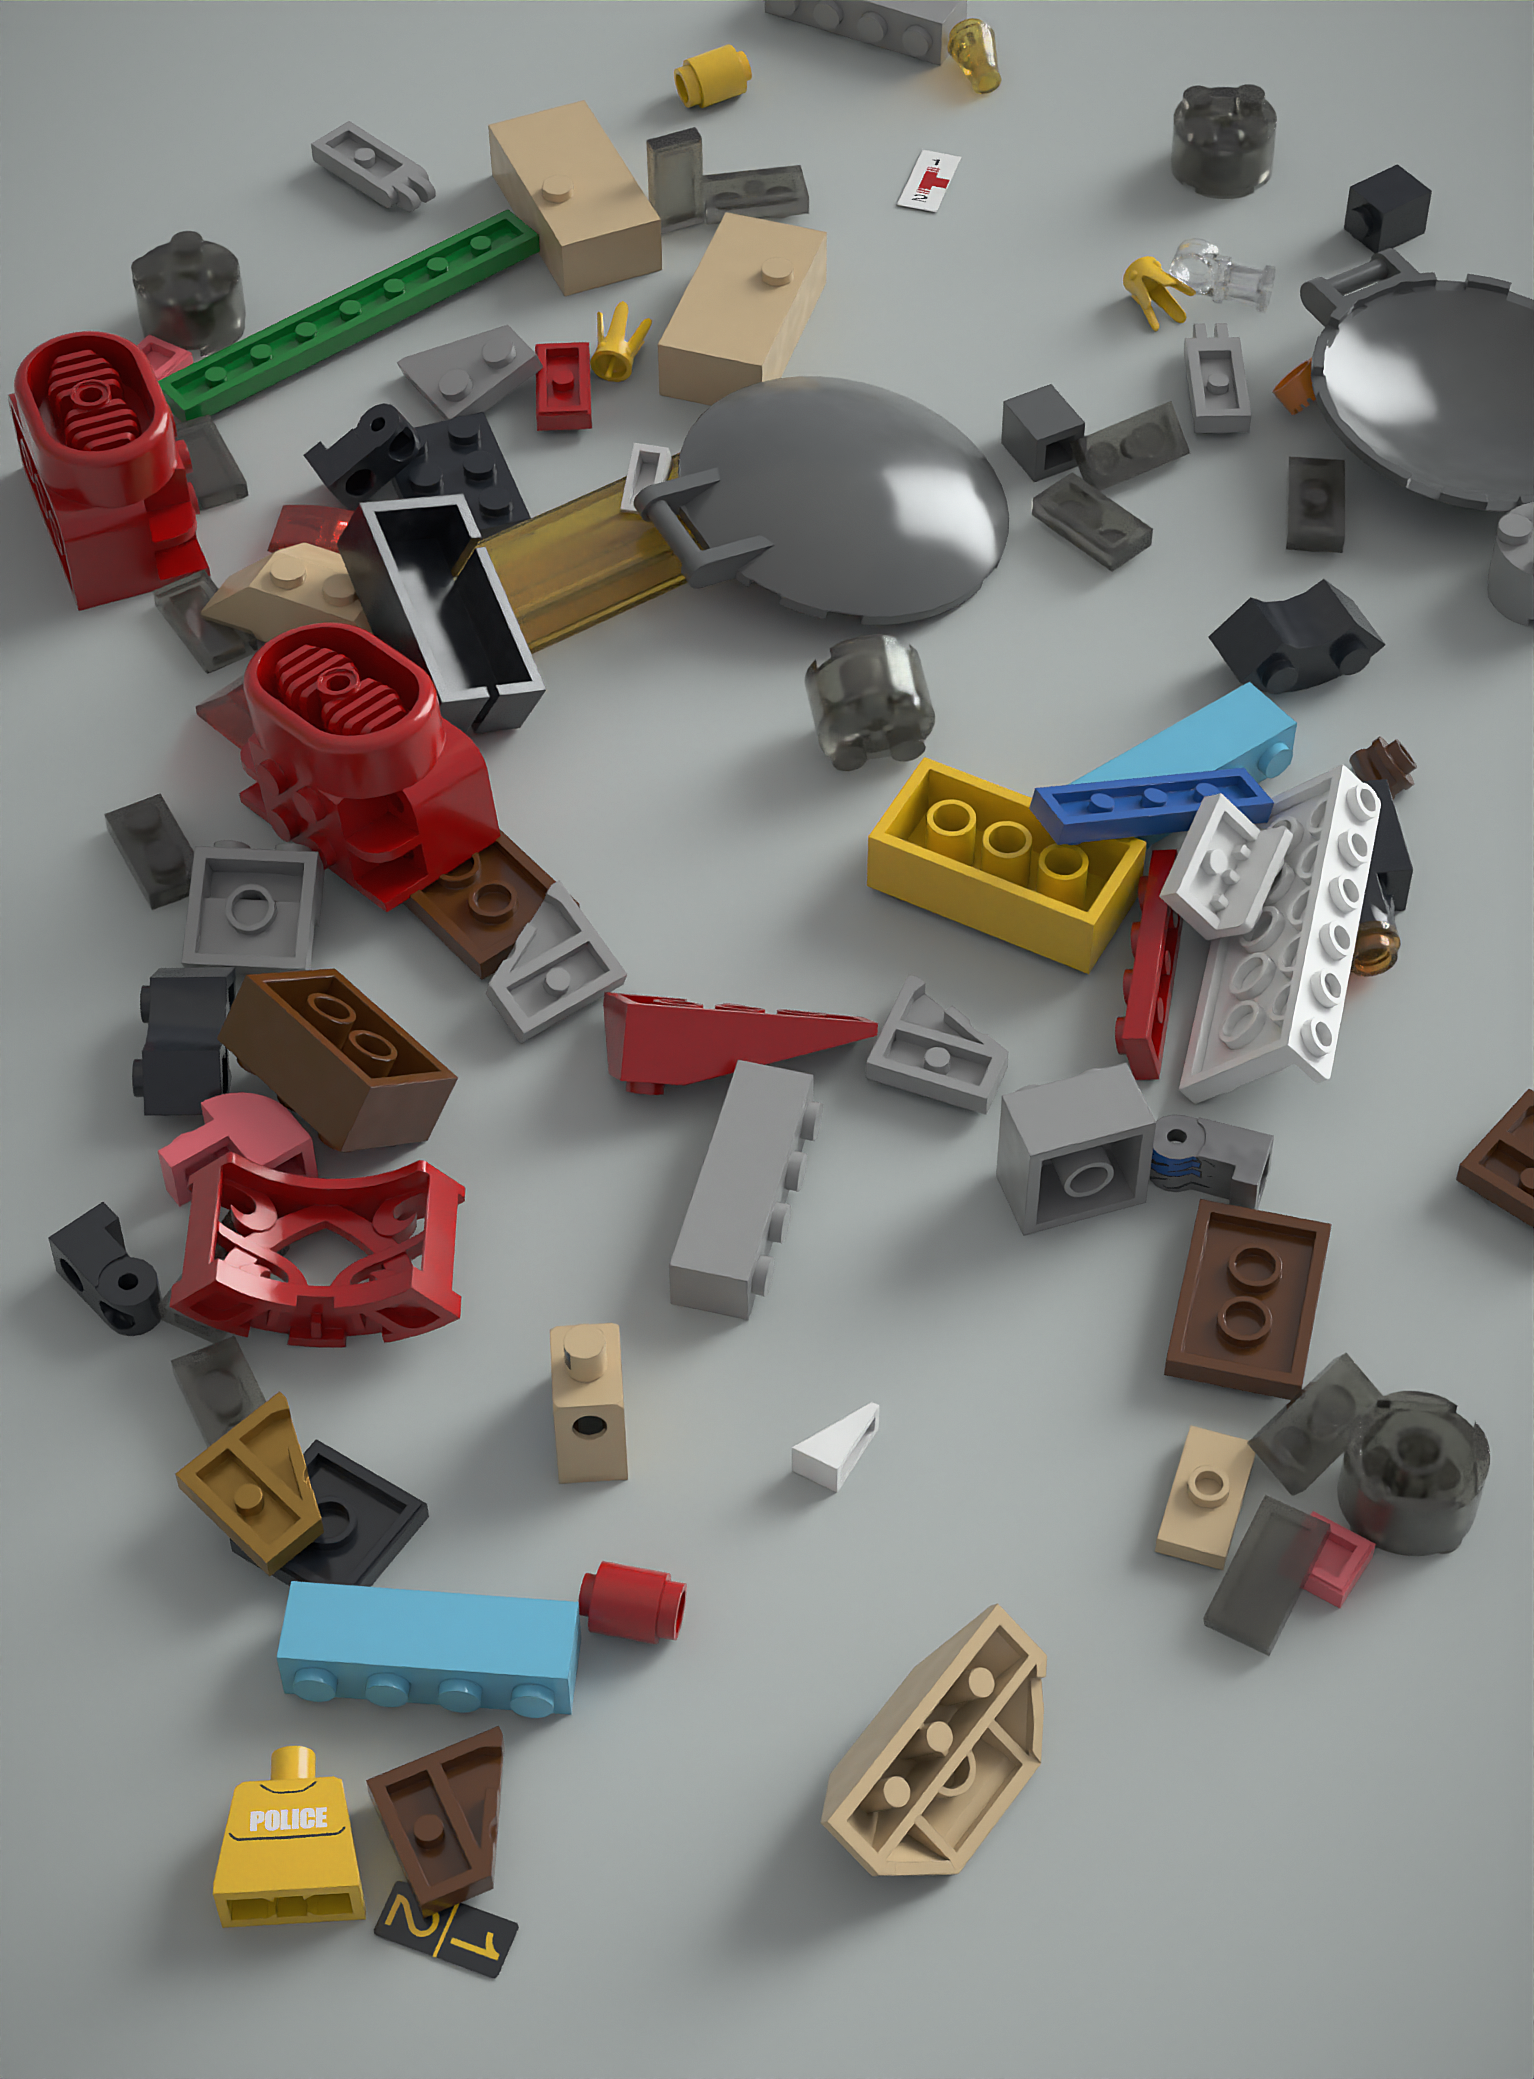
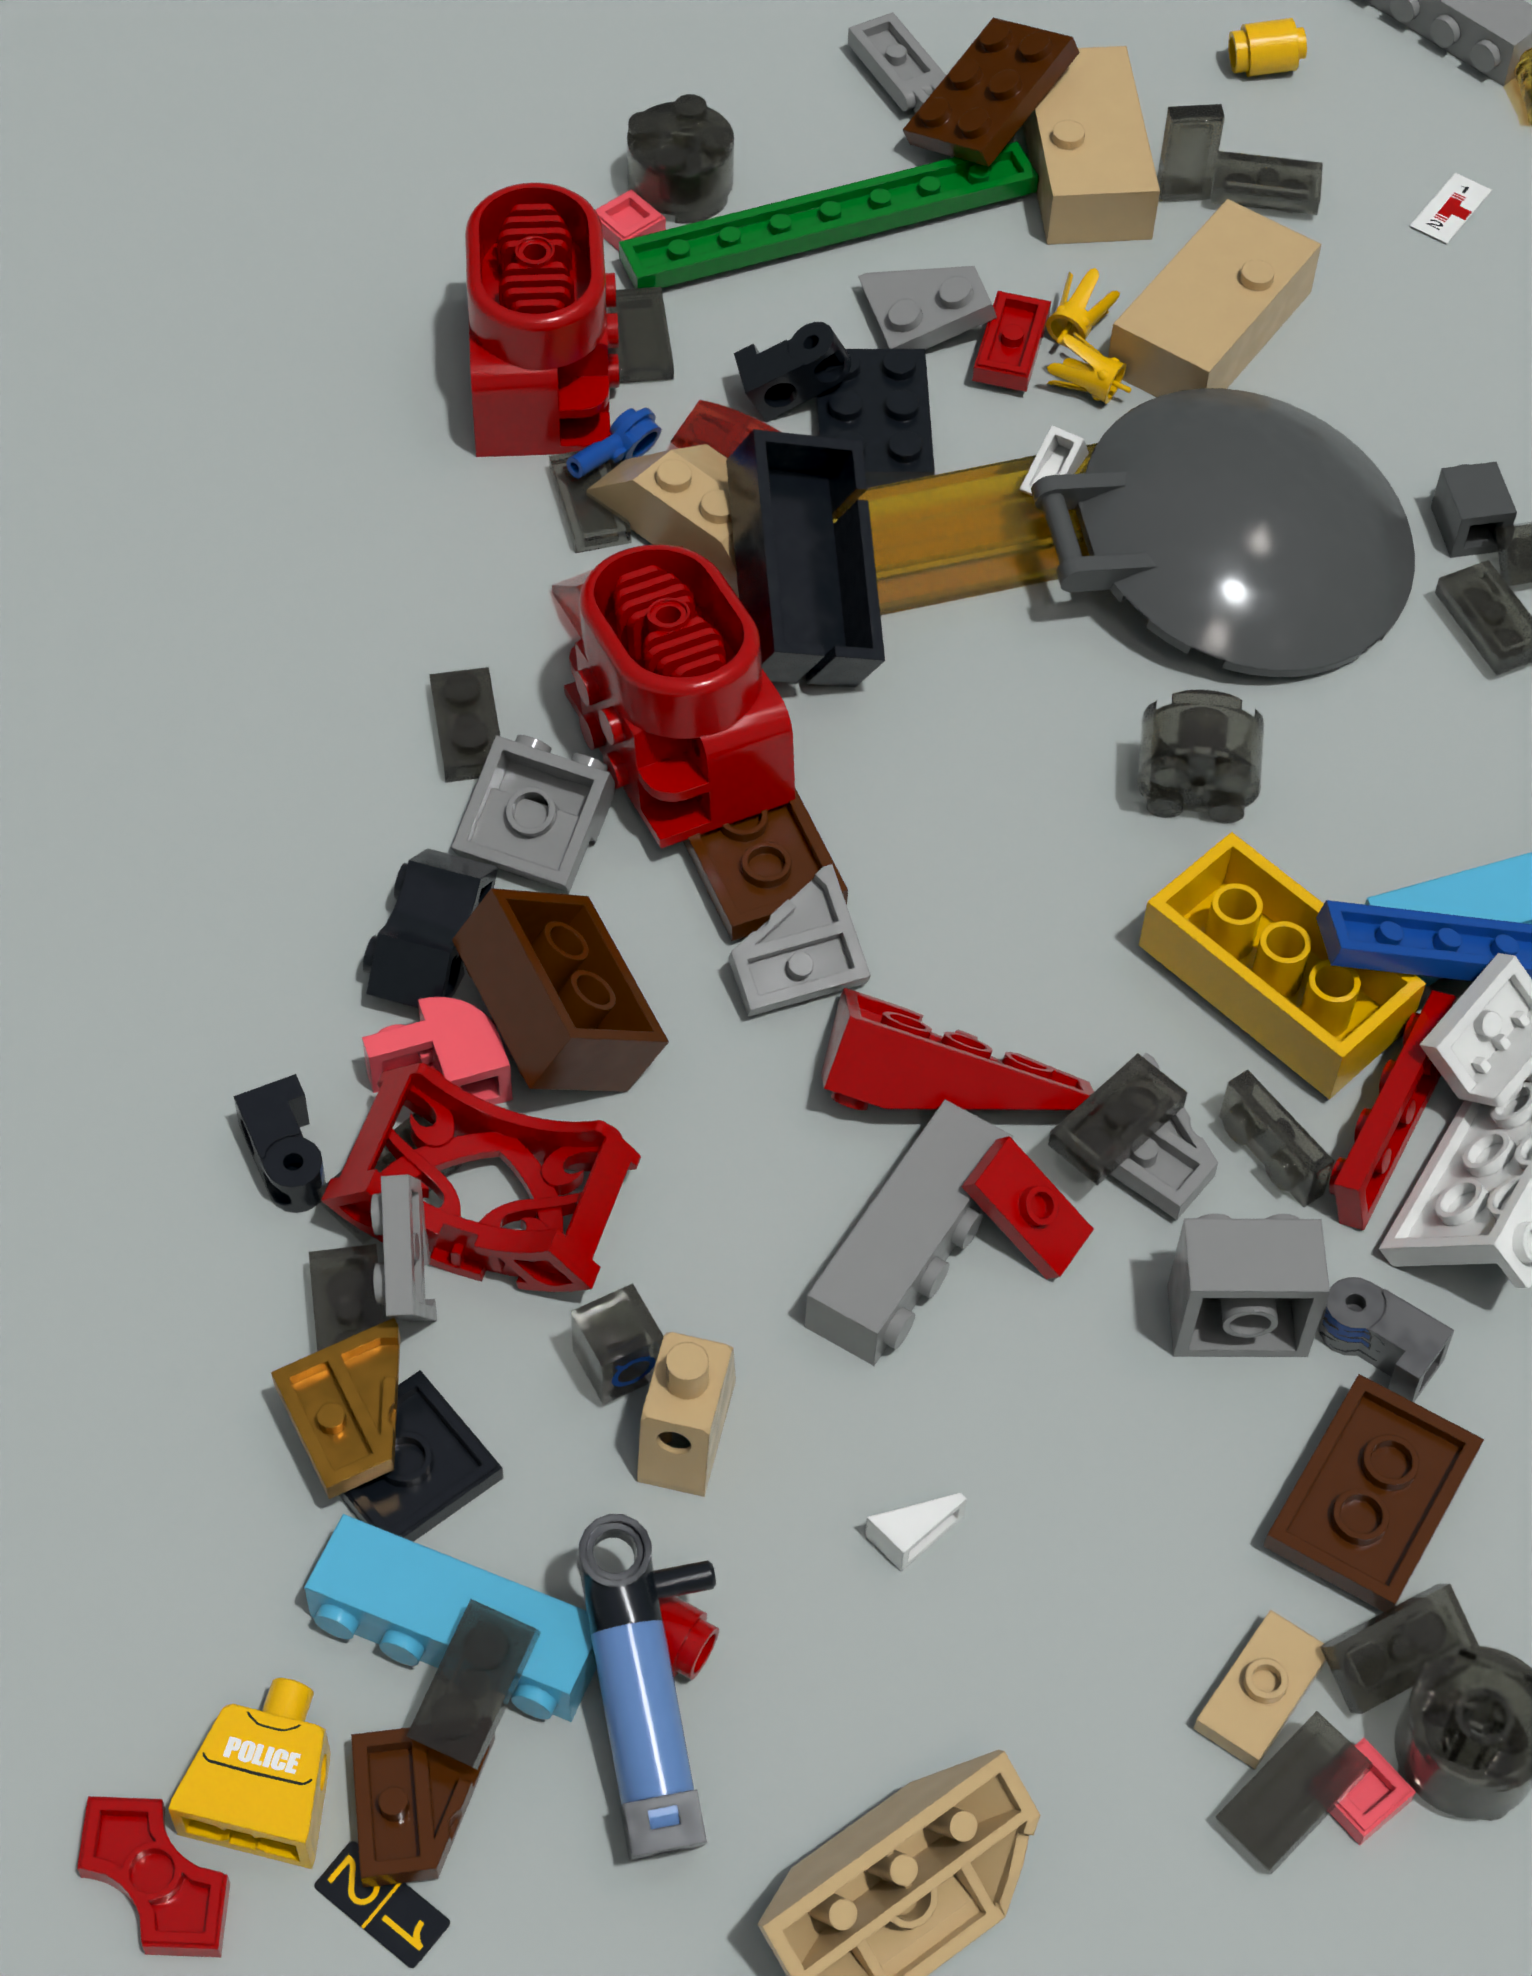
camera: 15 degrees right, 5 degrees up
none -> red tile [77,1796,230,1958]
none -> light grey wing [371,1174,437,1322]
none -> clear smoke plate [407,1599,541,1770]
none -> blue plate [566,408,662,478]
none -> clear smoke brick [571,1283,664,1405]
none -> piece [577,1514,716,1861]
none -> reddish brown plate [903,17,1080,167]
none -> red plate [961,1136,1094,1279]
none -> yellow piece [1047,332,1131,404]
none -> clear smoke plate [1048,1053,1188,1186]
none -> clear smoke plate [1219,1070,1334,1207]

